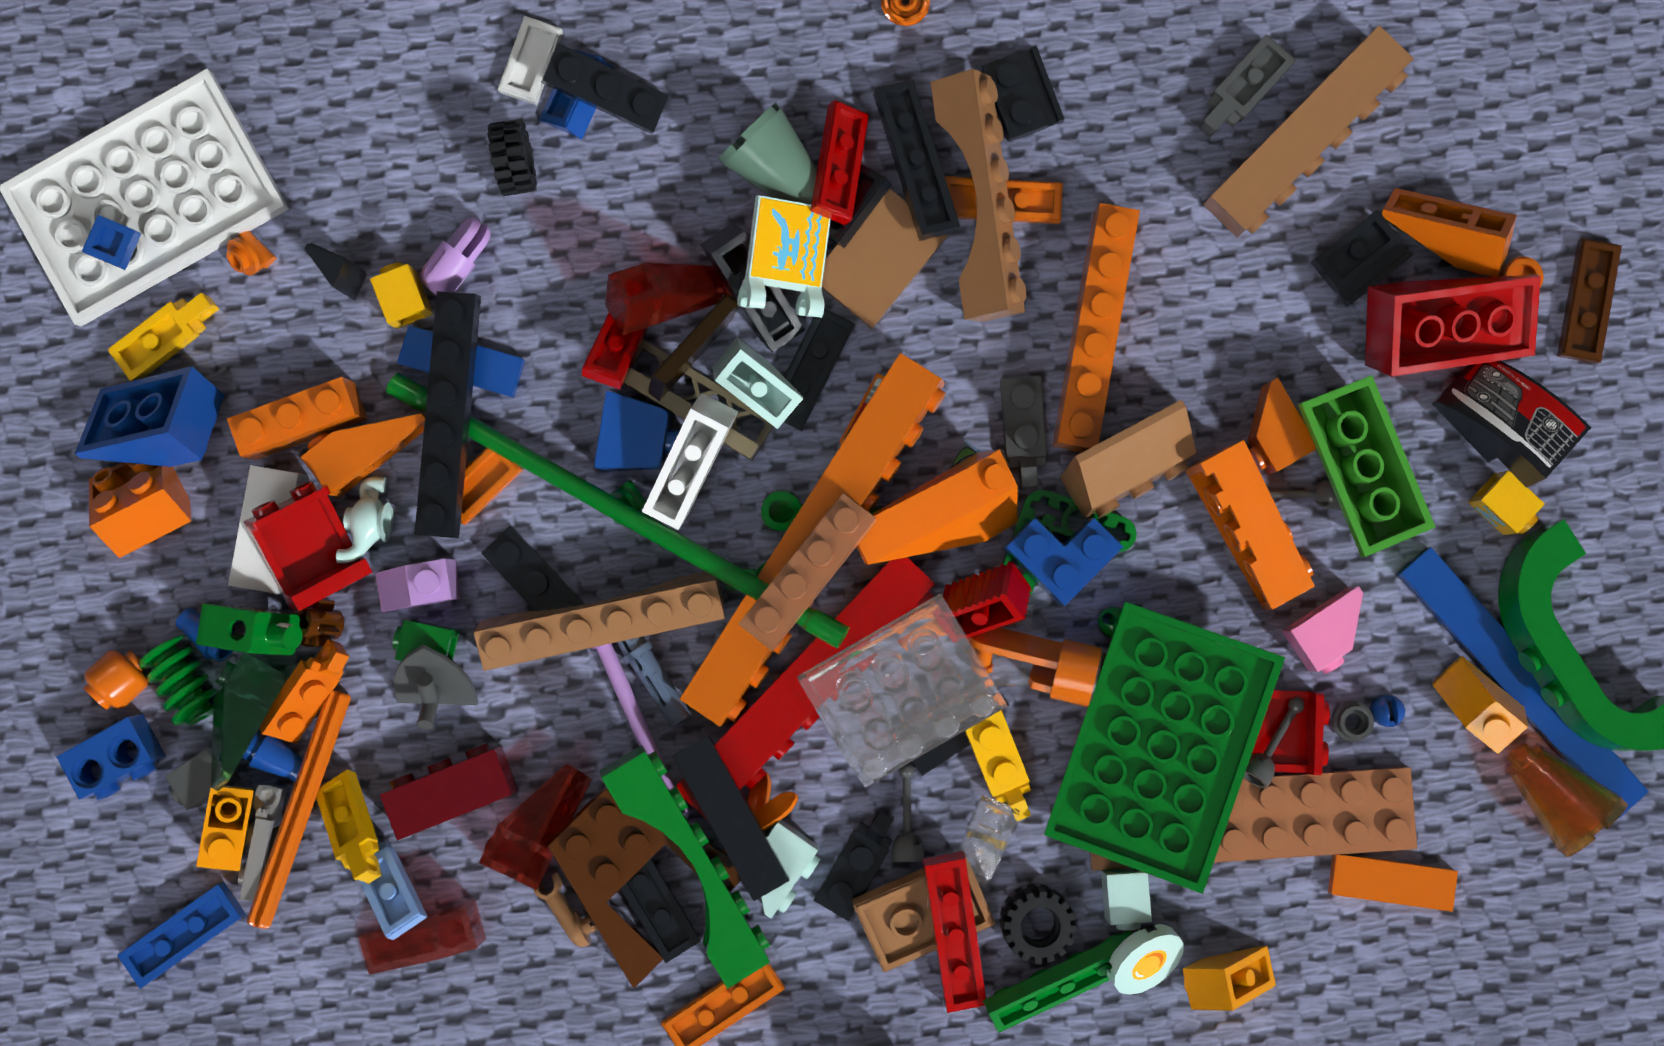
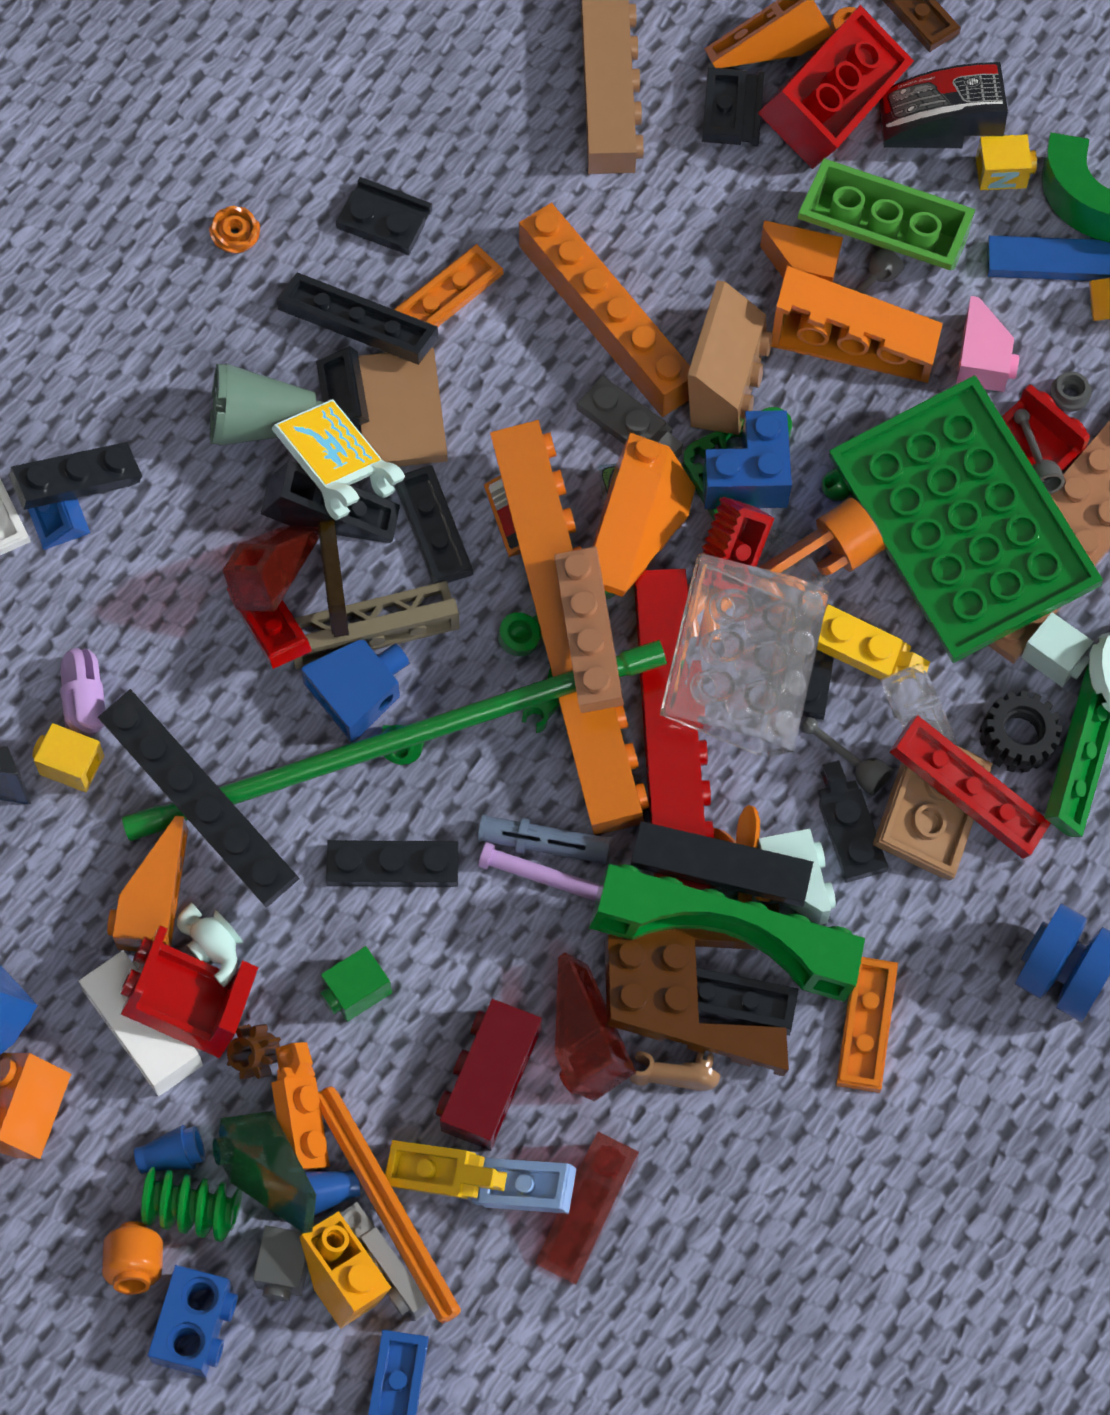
camera: 55 degrees left, 20 degrees down
green torso [196,603,303,655] -> none
orange brick [227,376,368,460] -> none
lavender slope [375,559,462,613] -> none
dark grey shield [393,645,478,730] -> none
blue tile [397,325,526,398] -> none
orange tile [461,448,523,525] -> none
medium nougat arch [473,572,725,671] -> none
black tyre [487,118,537,196] -> none
white brick [642,393,738,530] -> none
light aqua slope [712,337,803,429] -> none
red tile [810,100,869,225] -> none
medium nougat arch [930,69,1026,322] -> none
dark grey hinge [1198,34,1296,138] -> none
blue hinge [1370,694,1406,727] -> none

